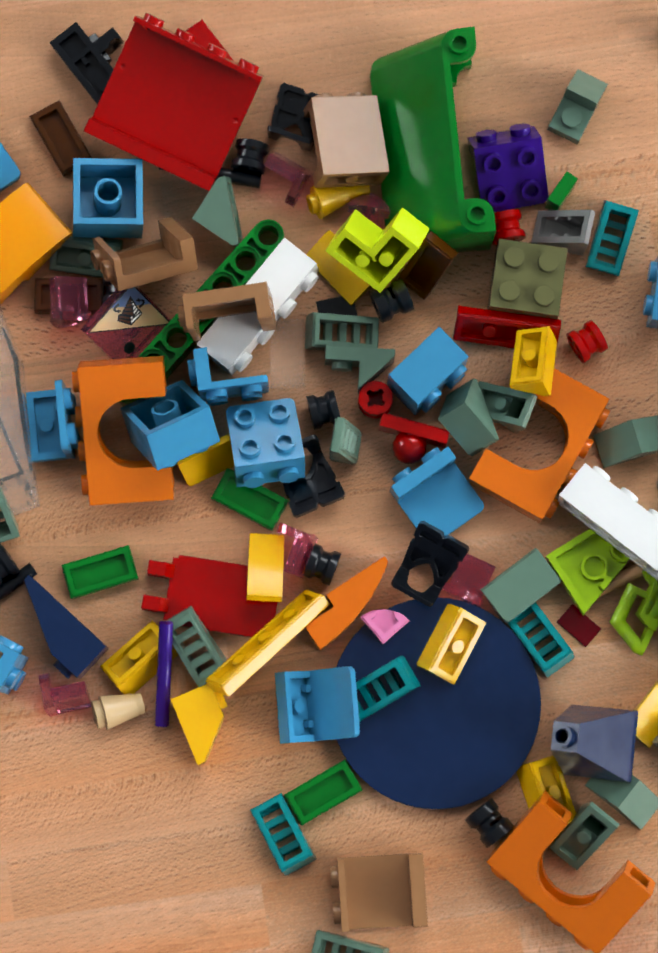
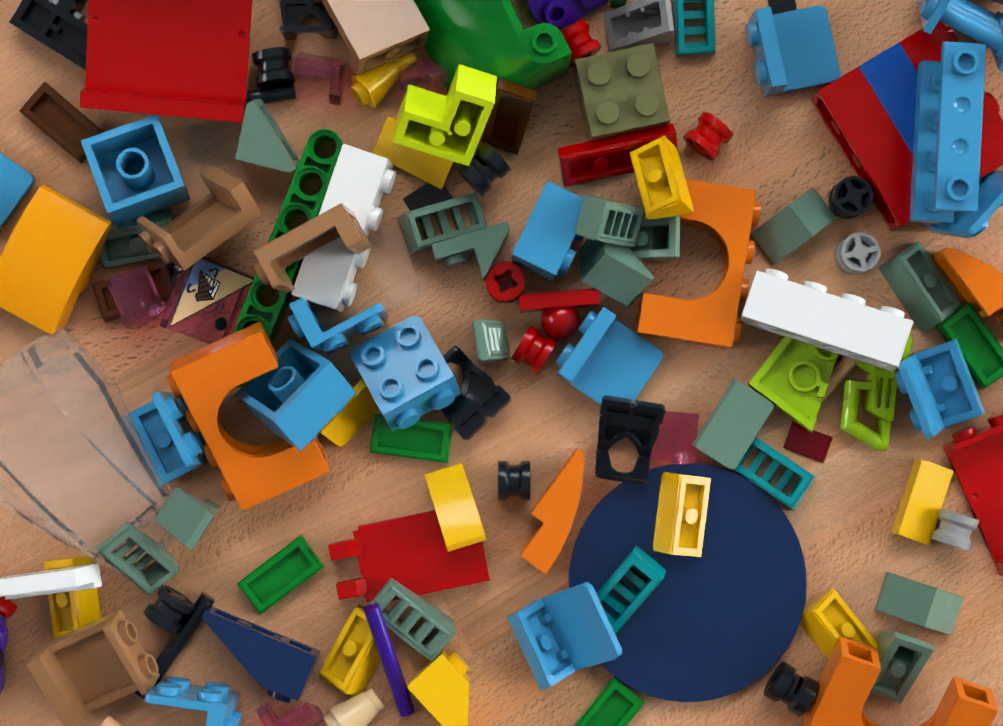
camera: 20 degrees left, 5 degrees up
yellow tile [205,590,330,697] -> none
clear pink tile [276,523,318,579] -> none
black wheel [306,390,340,430] -> none
bright pink tile [360,609,410,644] -> none
dark blue slope [550,705,639,782] -> none
none -> sand green slope [156,487,221,550]
none -> red wheel [511,326,558,375]
none -> sand green slope [574,194,644,247]

